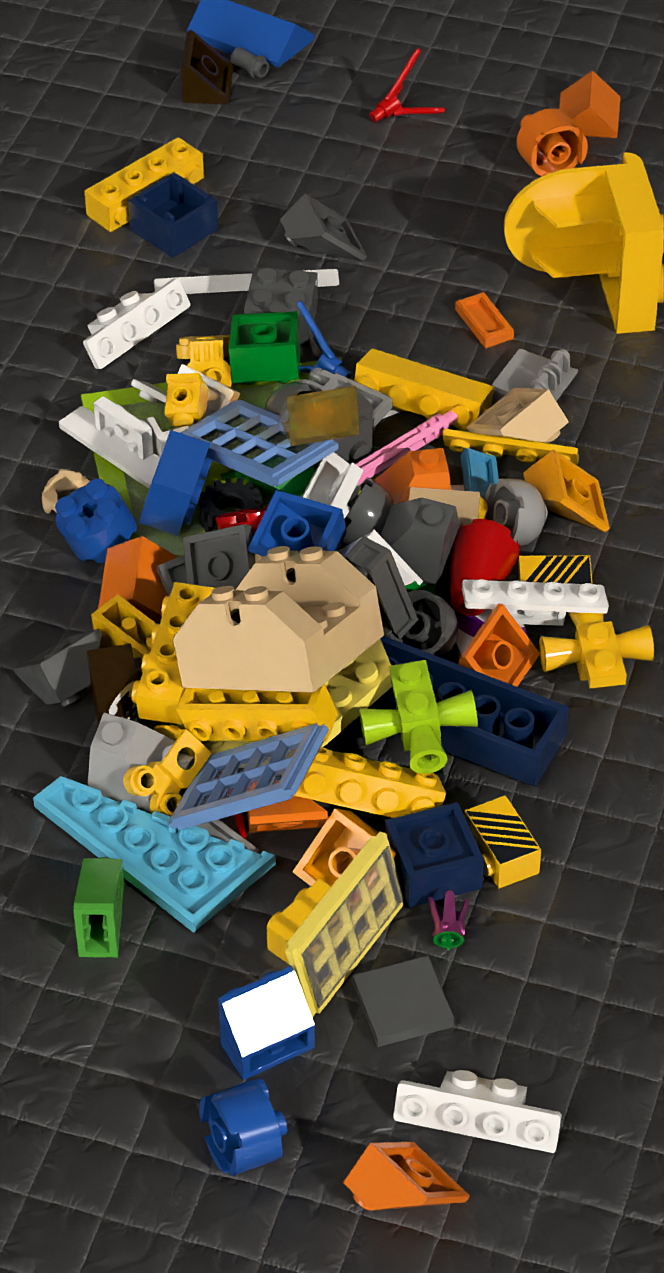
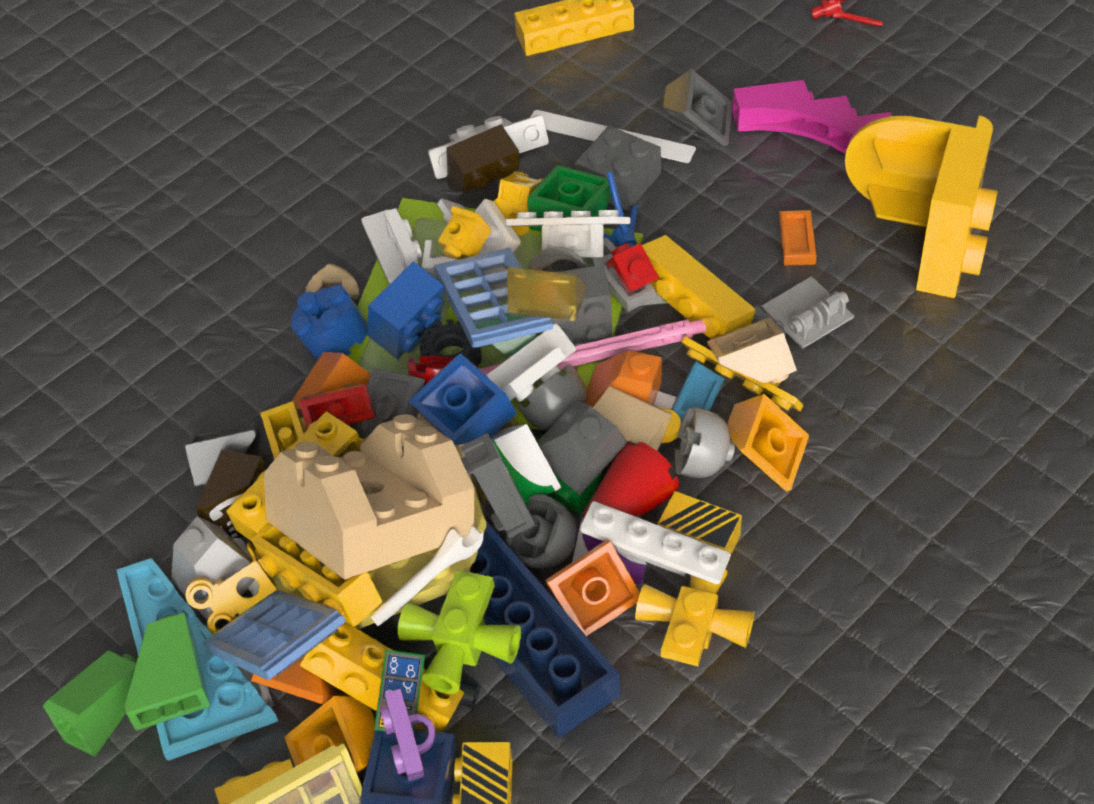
camera: 30 degrees right, 5 degrees up
dark blue container [128,172,218,258] -> none
orange brick [517,108,588,177] -> none
orange slope [559,70,620,138] -> none
none -> bright green slope [125,612,211,731]
none -> red slope [299,384,376,429]
none -> white piece [371,526,483,626]
none -> tile [374,650,425,734]
none -> medium lavender plate [379,689,435,781]
none -> dark brown slope [446,124,519,193]
none -> white bracket [506,210,630,258]
none -> red bracket [605,243,659,294]
none -> dark pink arch [731,80,892,154]

